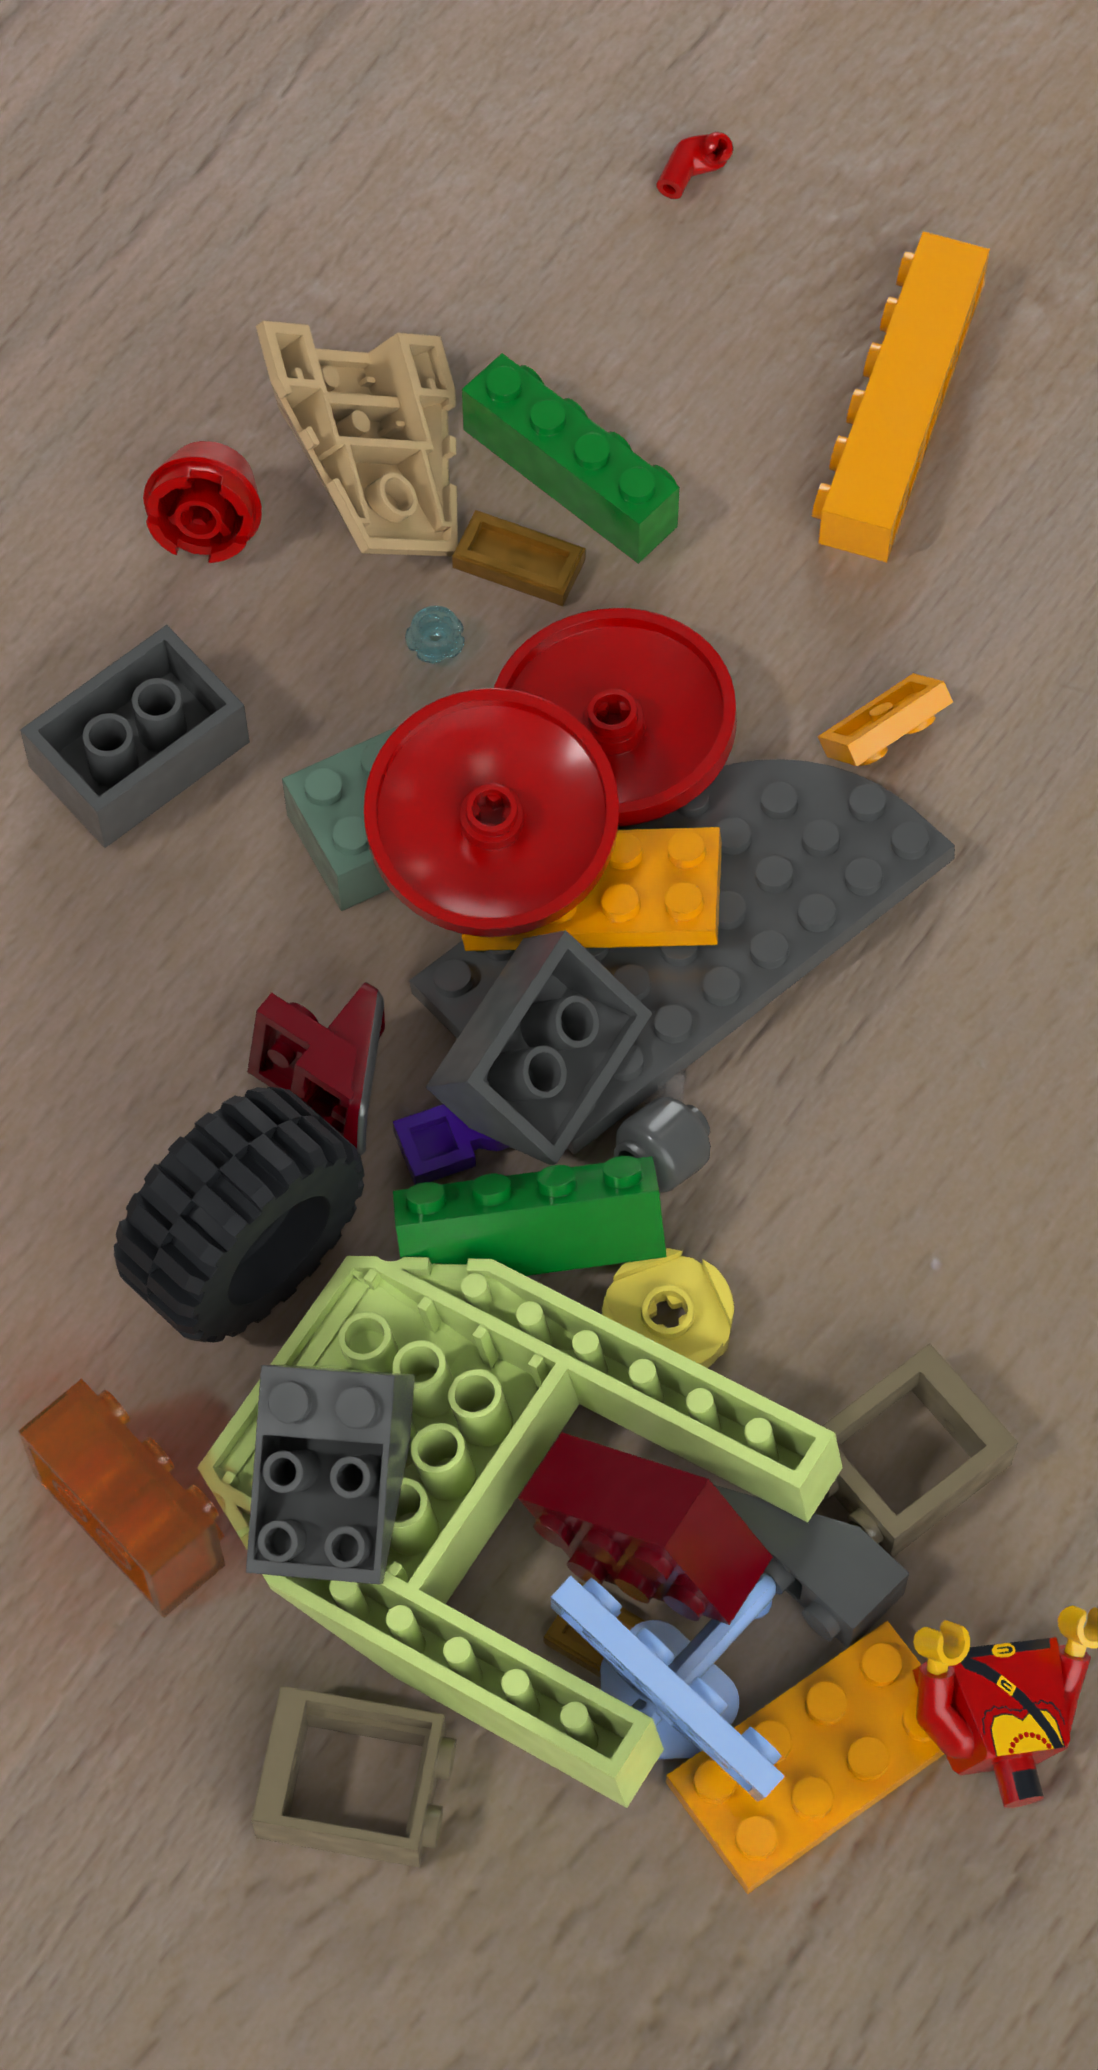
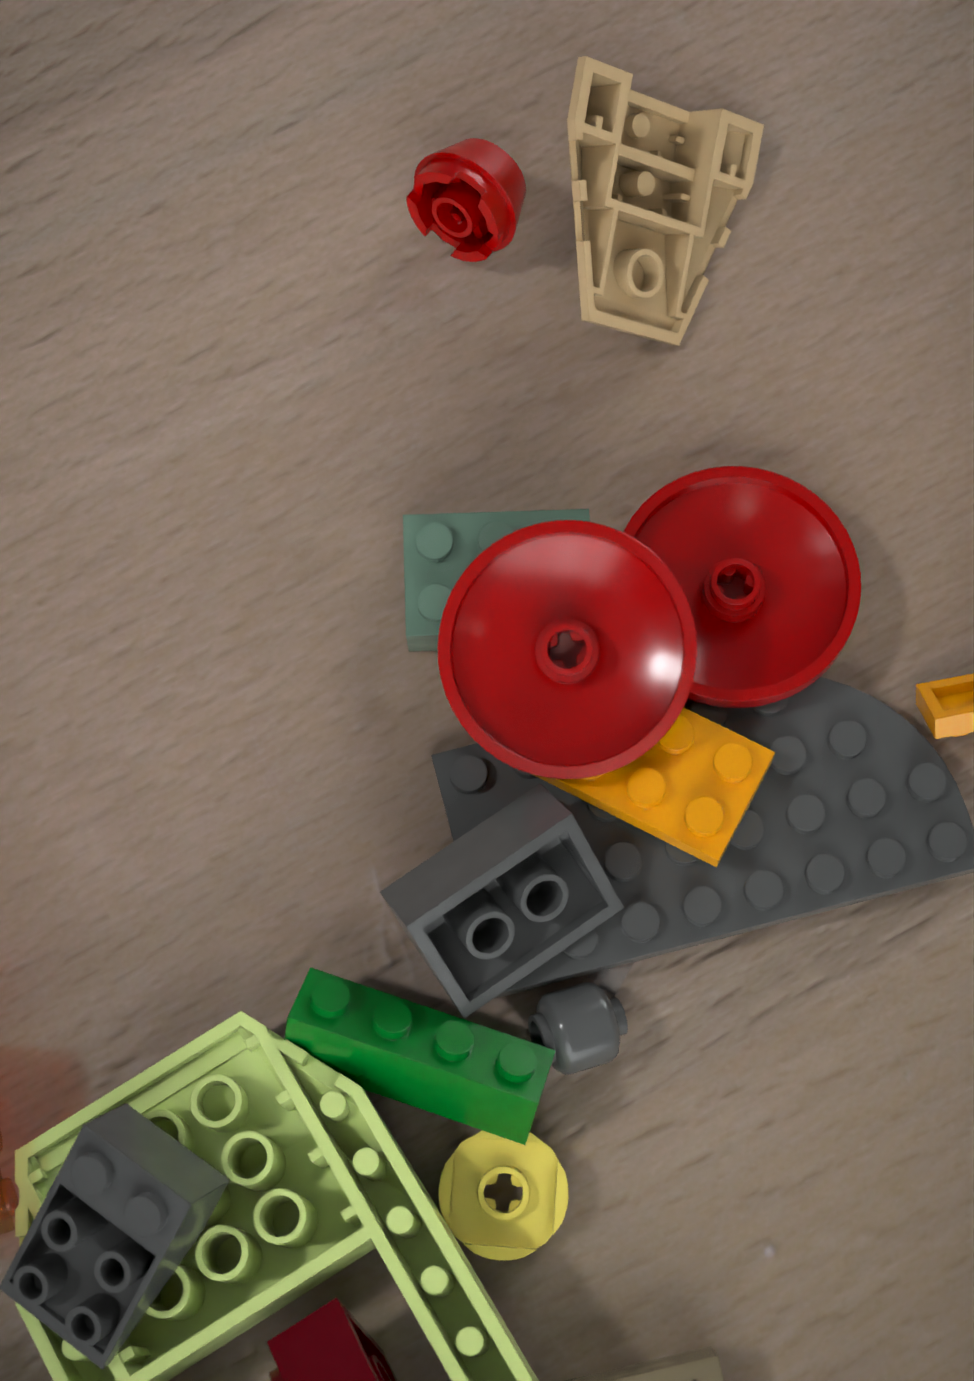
camera: 25 degrees right, 15 degrees up
dark grey brick [20,625,250,848] -> none
black tyre [114,1087,365,1343] -> none
dark red piece [247,982,385,1156] -> none
dark purple plate [393,1104,509,1185] -> none
clear light blue plate [405,606,465,664] -> none
pearl gold tile [452,510,586,606] -> none
green brick [462,353,680,564] -> none

